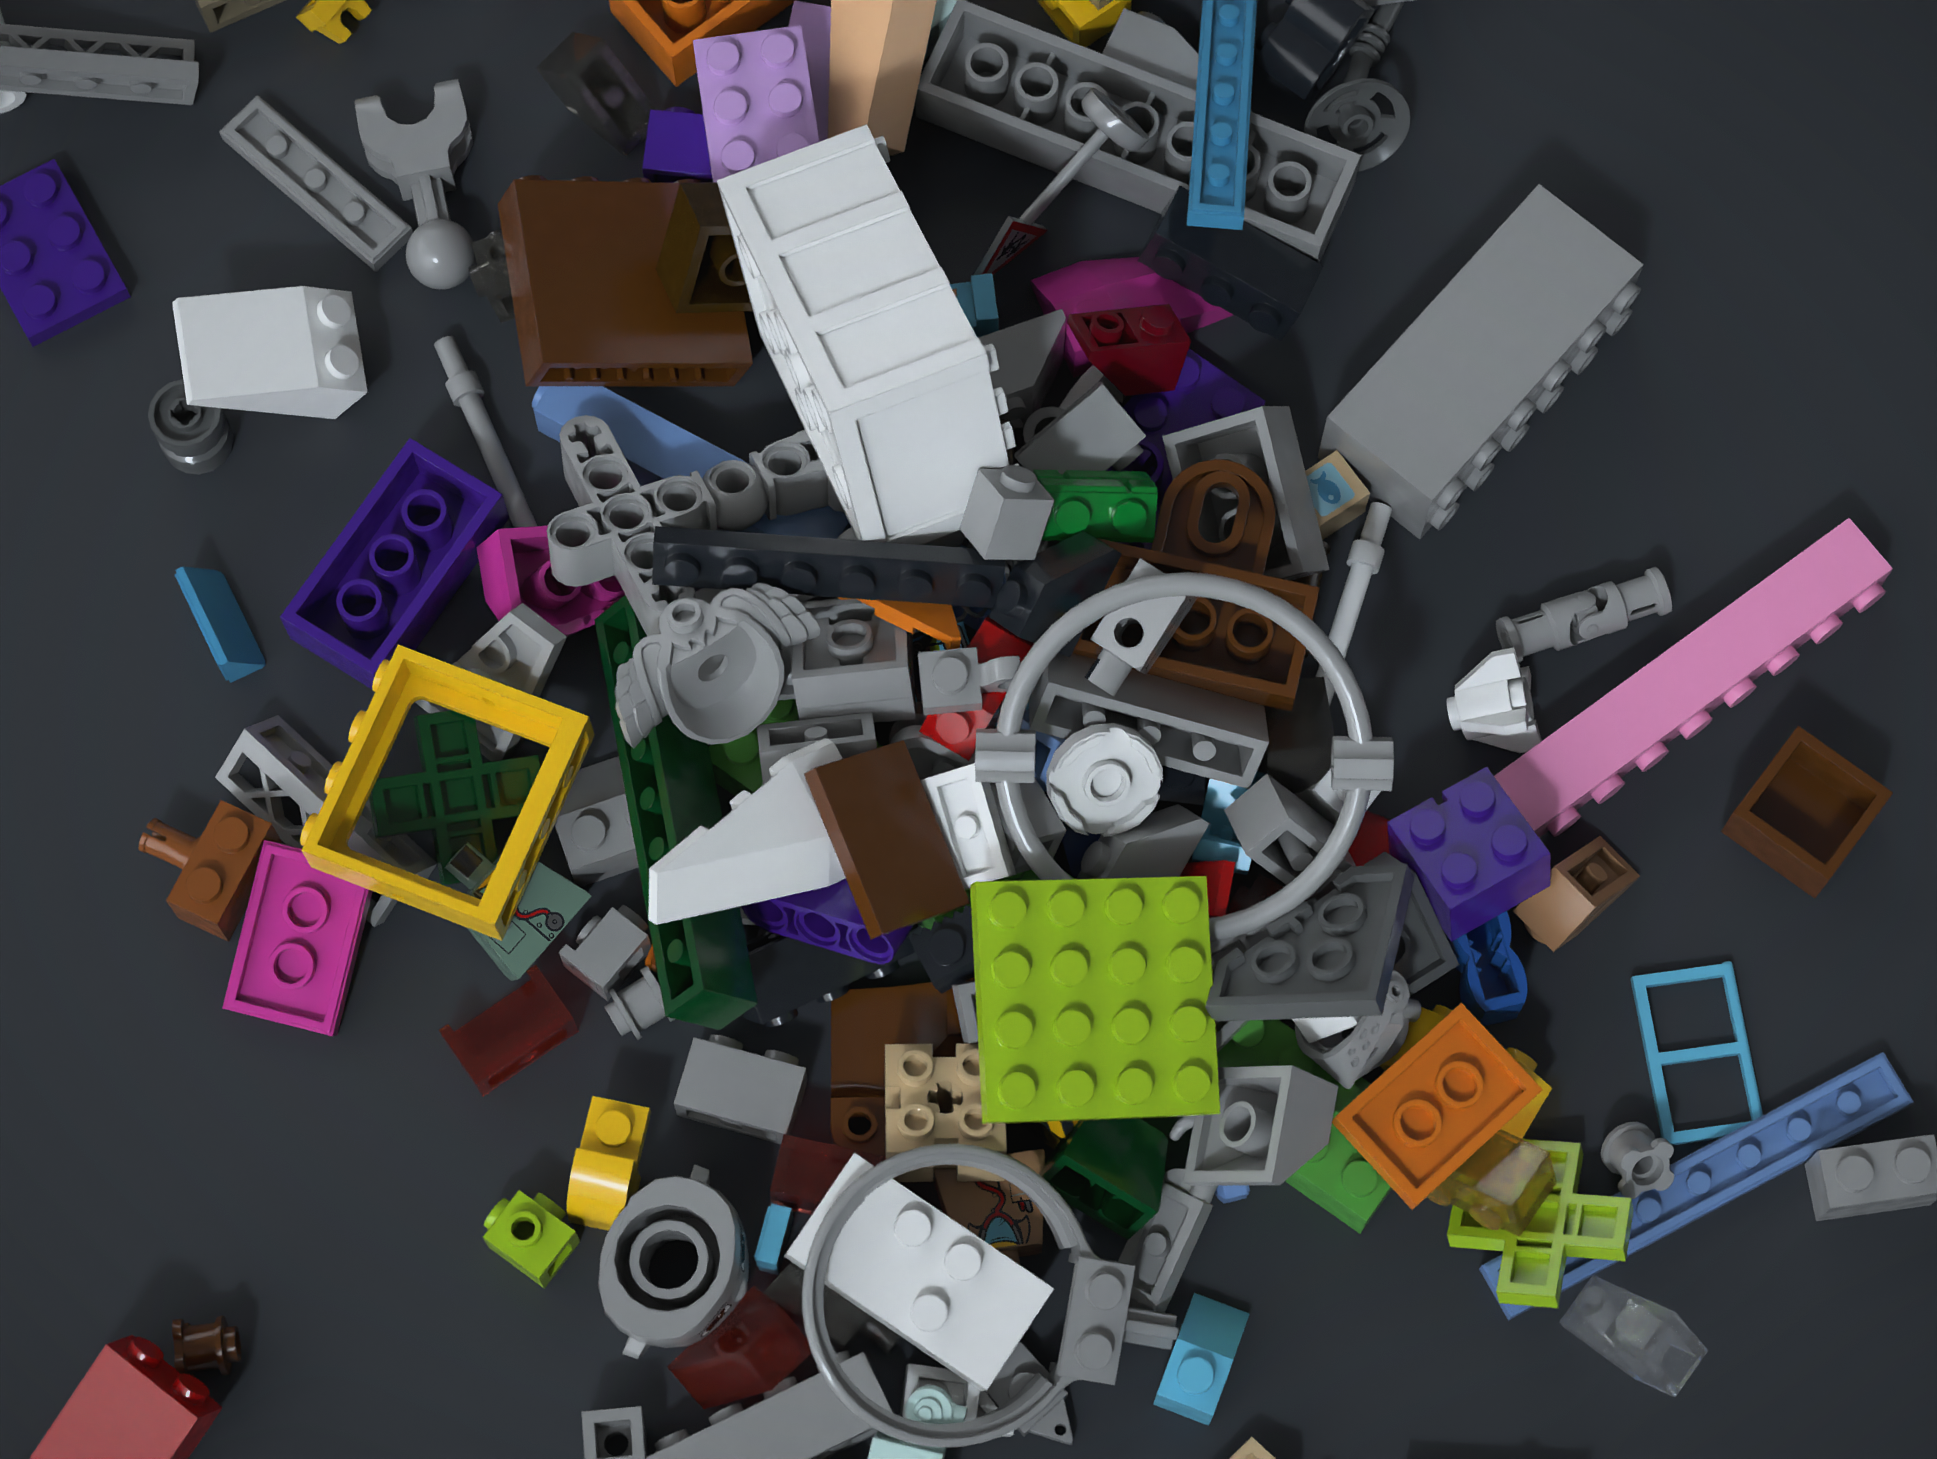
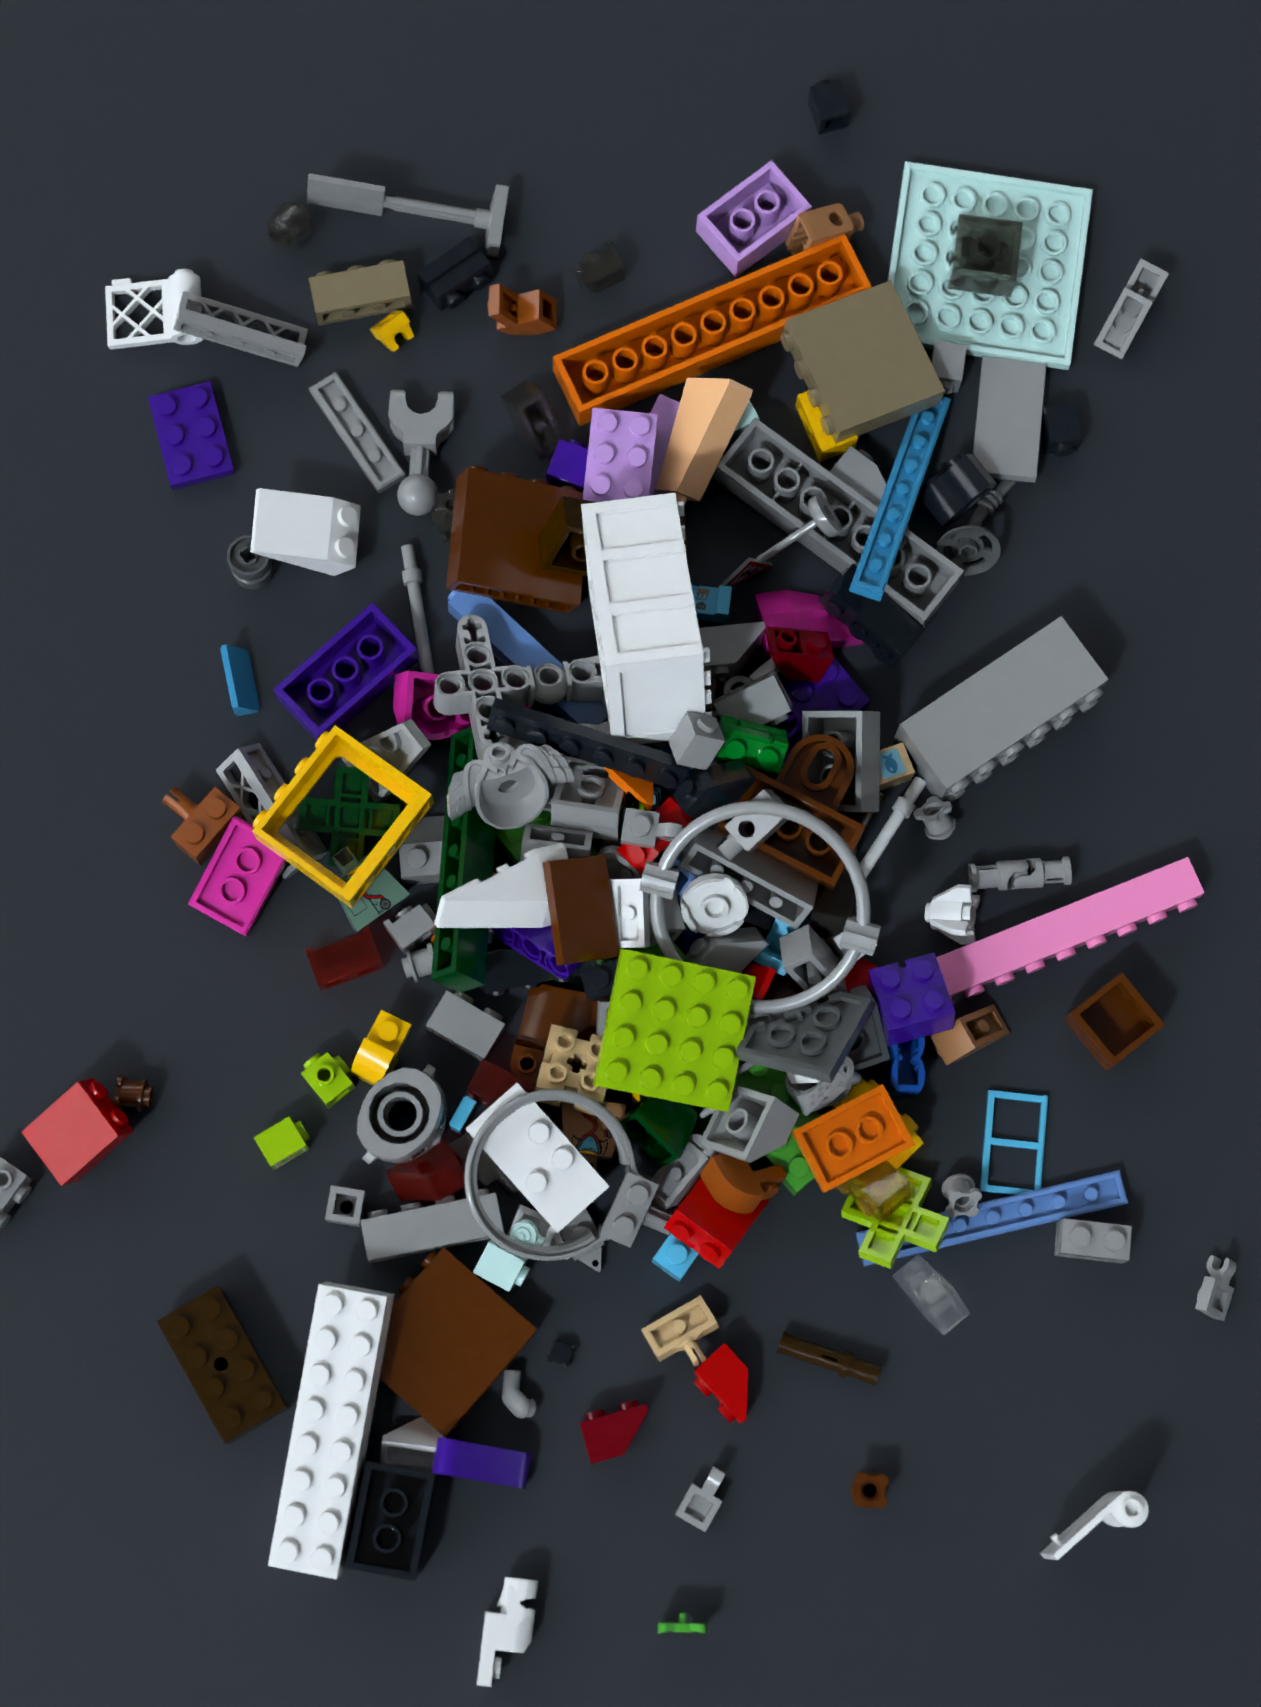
camera: 10 degrees right, 5 degrees up
none -> lime brick [253,1116,310,1170]
none -> red brick [664,1178,770,1269]
none -> dark orange brick [700,1153,787,1214]
none -> light grey brick [913,796,957,840]

